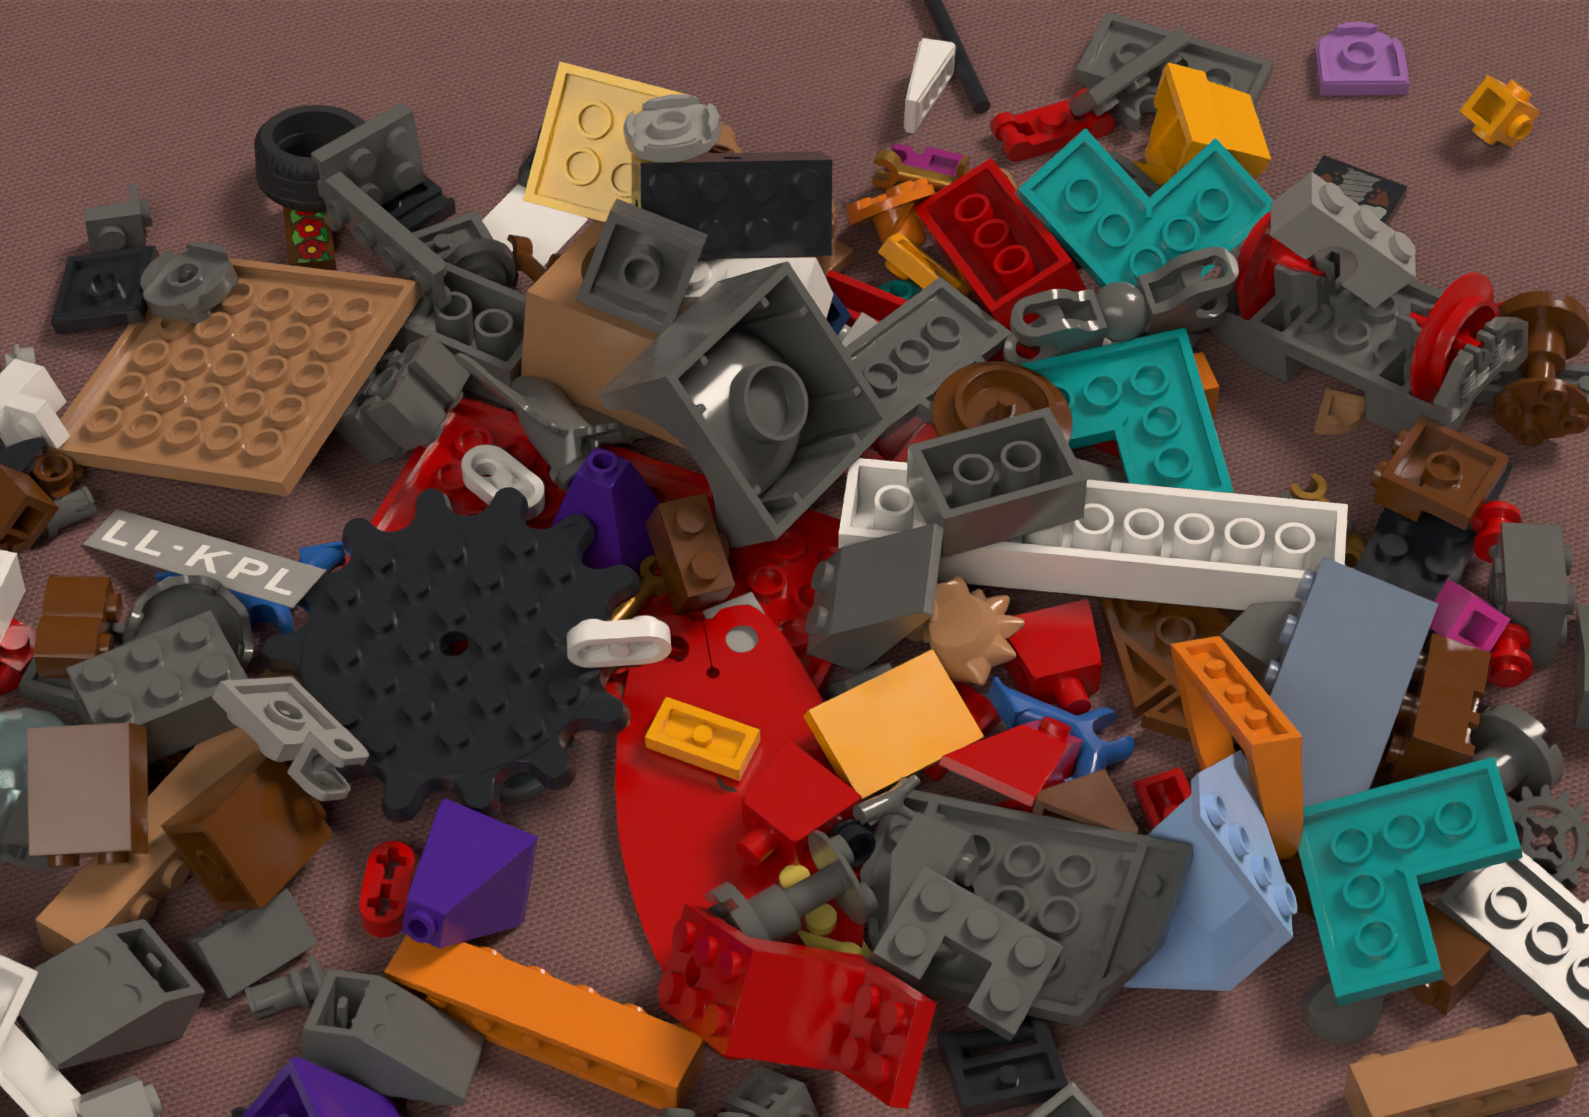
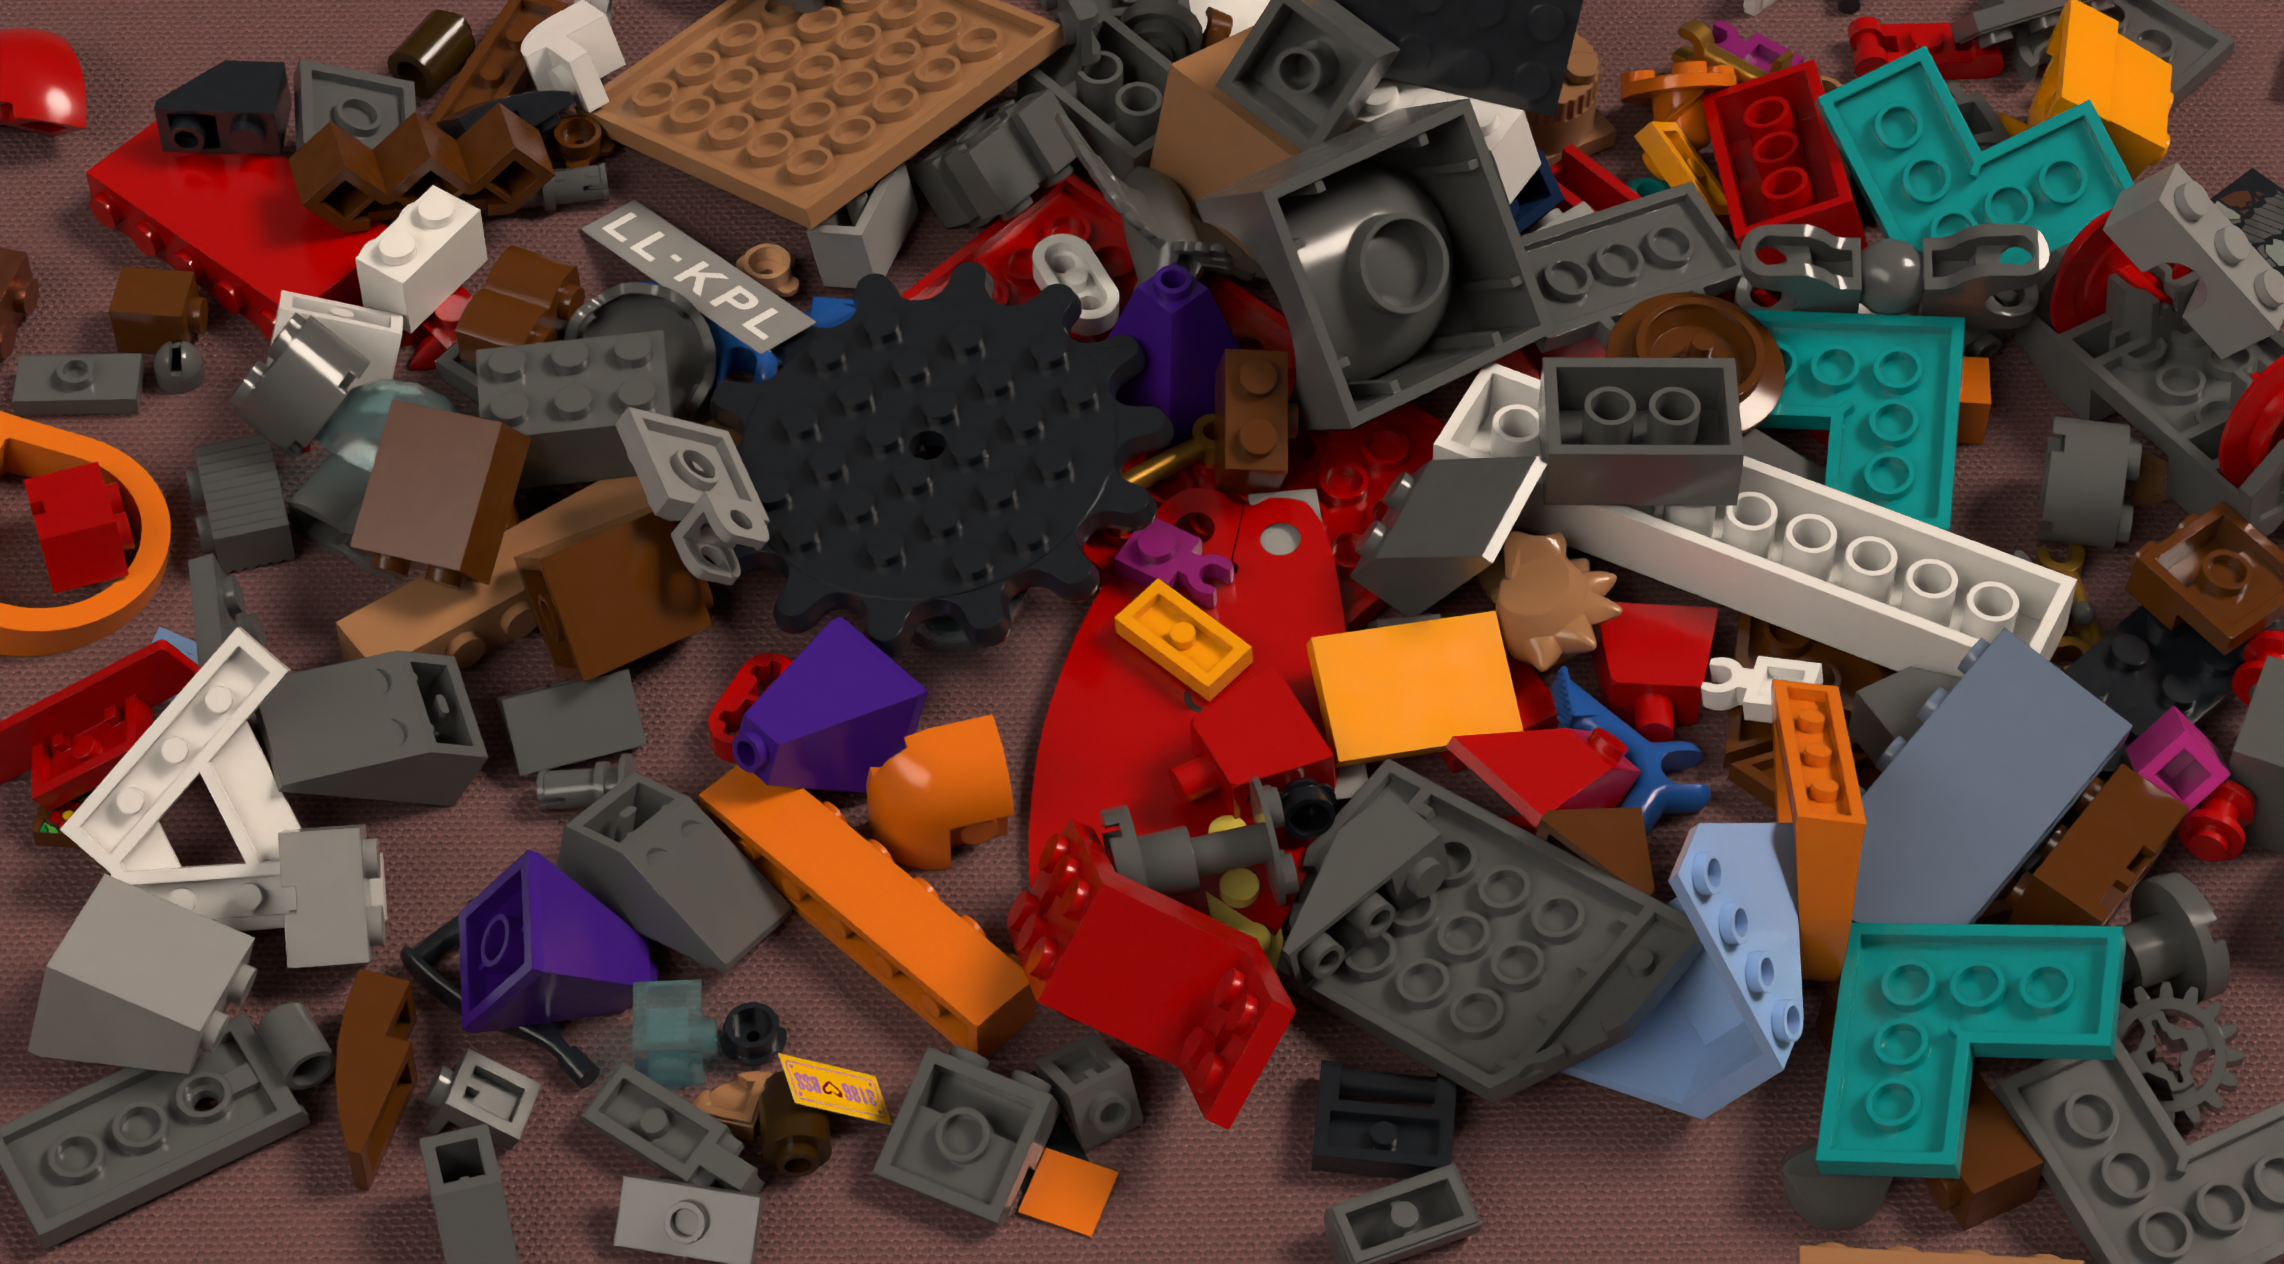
camera: 20 degrees right, 0 degrees up
white plate [566,616,671,668] -> none
dark grey bar [853,775,920,825] -> none
dark grey plate [869,865,1064,1041] -> none
none -> light nougat plate [736,243,799,297]
none -> light grey brick [806,162,919,289]
none -> orange brick [866,714,1014,871]
none -> magenta plate [1114,518,1235,608]
none -> white plate [1701,656,1823,723]
none -> dark grey brick [2037,416,2142,550]

